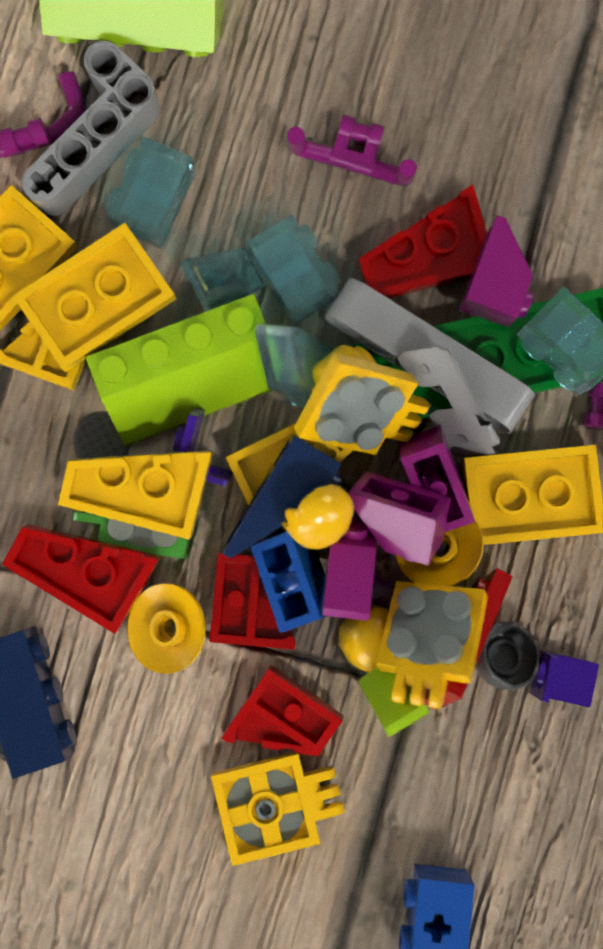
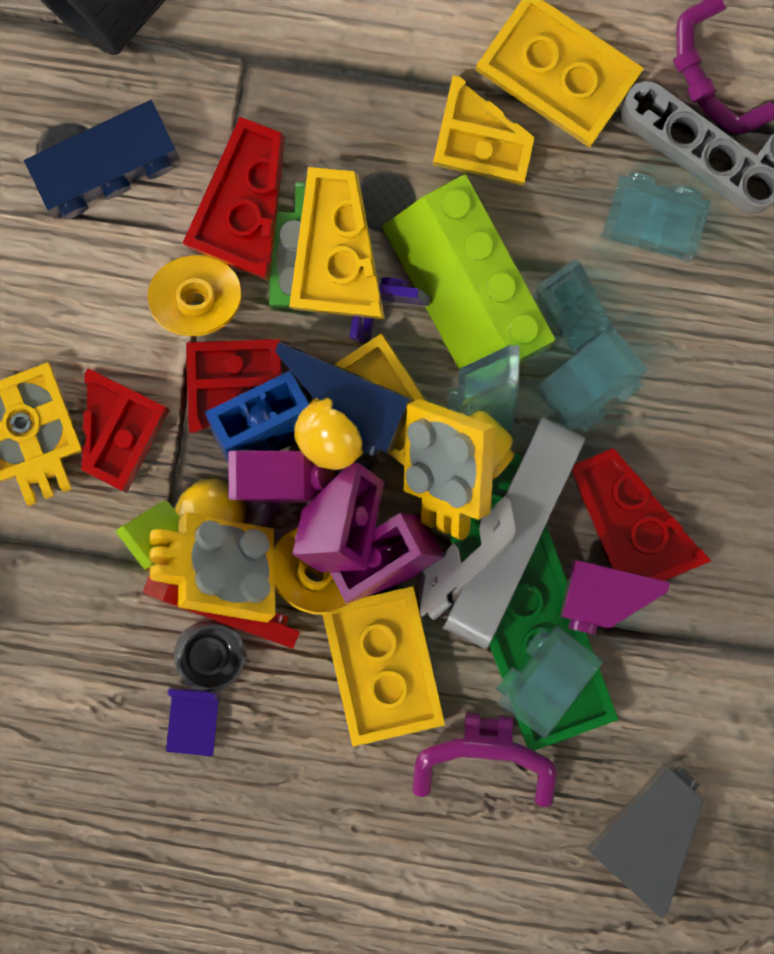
camera: 80 degrees right, 0 degrees up
yellow plate [13,223,176,372] -> none
magenta piece [287,115,417,186] -> none

